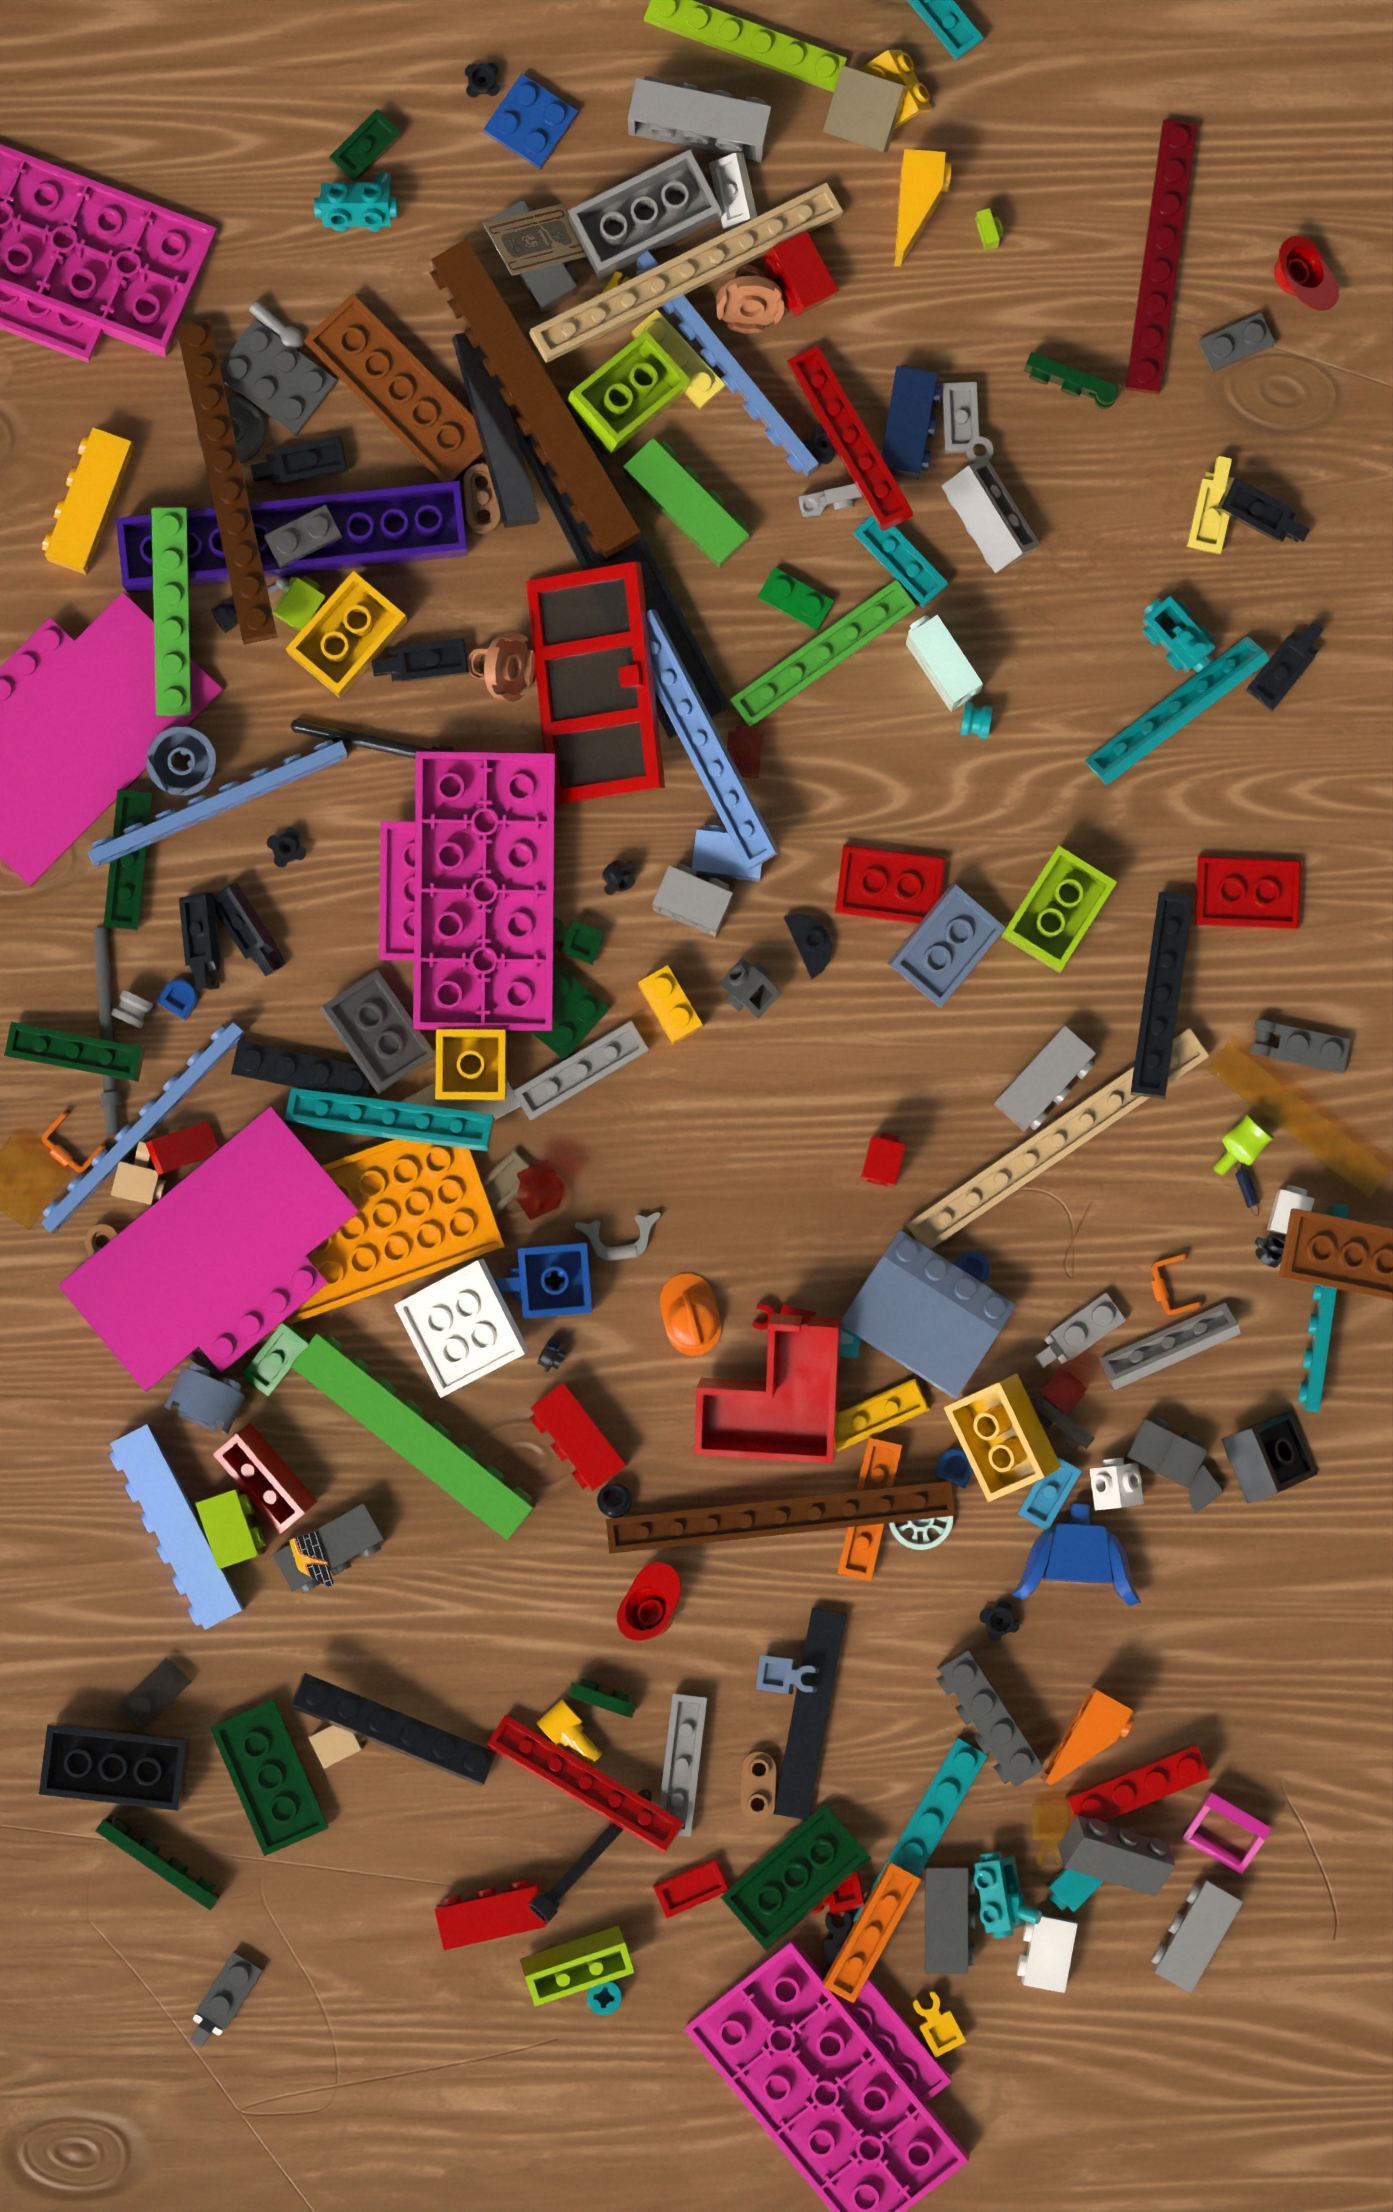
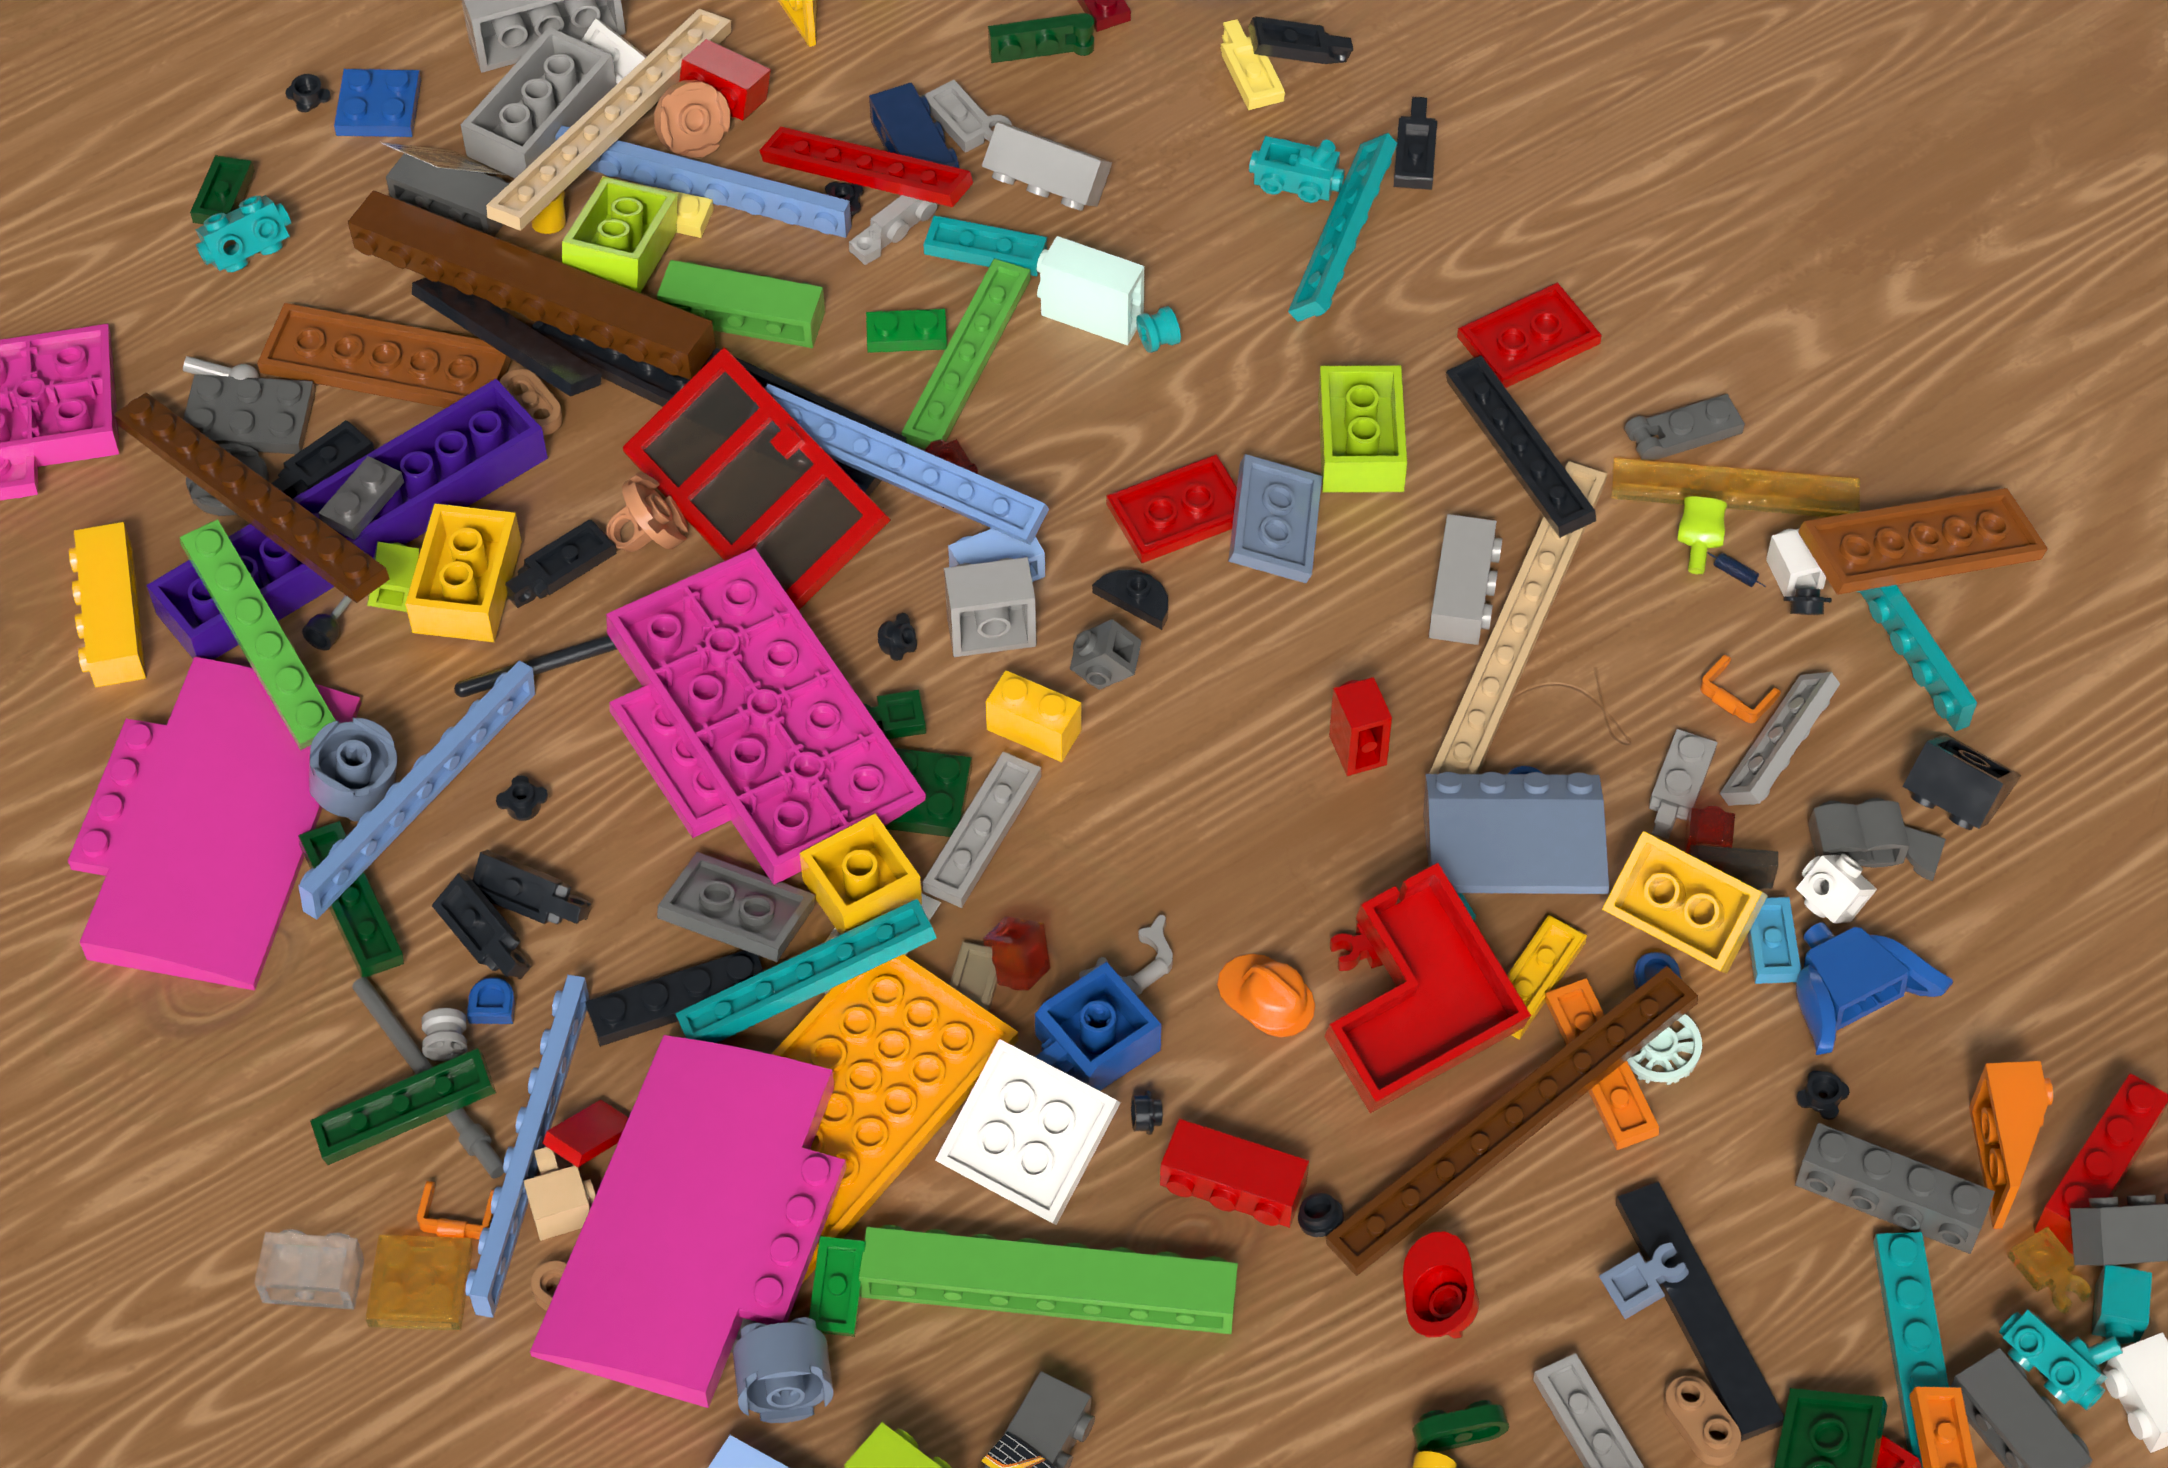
camera: 30 degrees left, 30 degrees down
red brick [213,1423,317,1534] -> none

